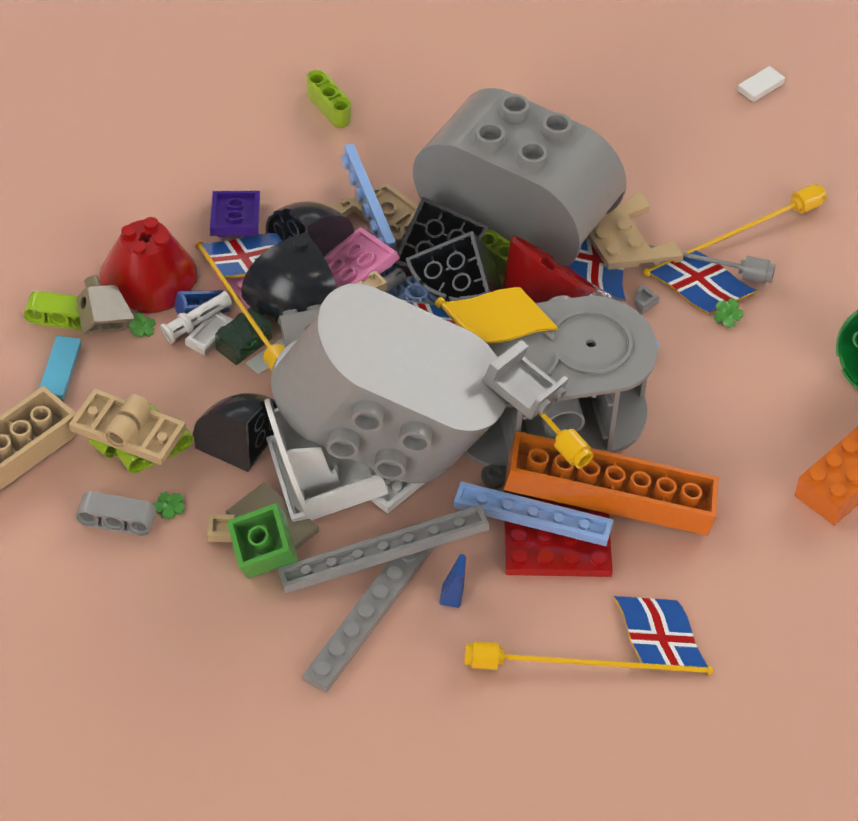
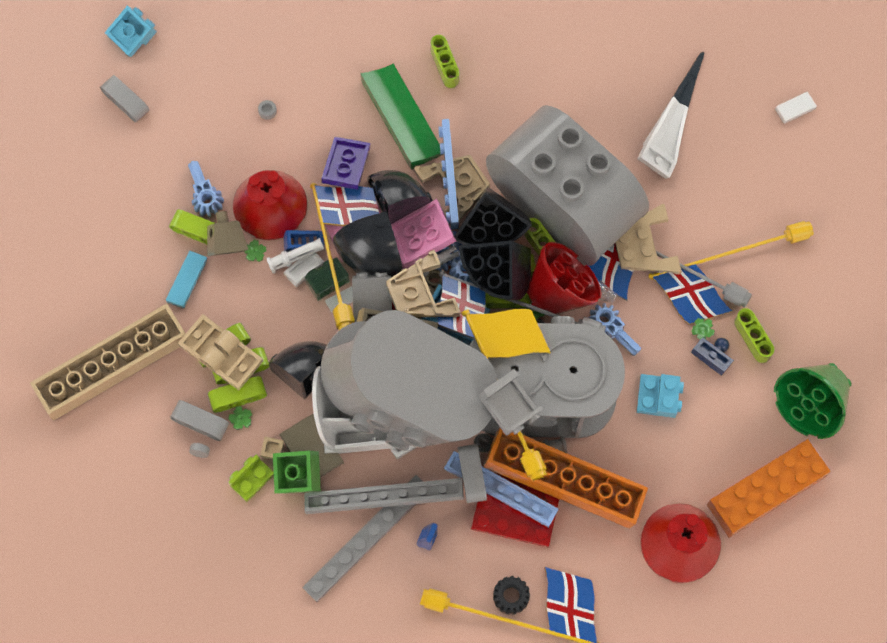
camera: 15 degrees right, 20 degrees up
light grey tile [635,284,660,315] -> none
none -> light blue gear [188,161,224,218]
none -> light grey tile [189,443,210,458]
none -> lime beam [208,376,267,413]
none -> lime bracket [228,454,274,502]
none -> light grey tile [258,100,277,120]
none -> green arch [361,63,444,170]
none -> light grey beam [458,444,487,503]
none -> black tyre [493,576,530,615]
none -> medium azure plate [636,374,684,418]
none -> white plate [637,52,705,179]
none -> red cone [641,503,721,583]
none -> dark blue plate [690,337,734,376]
none -> lime beam [734,308,775,363]

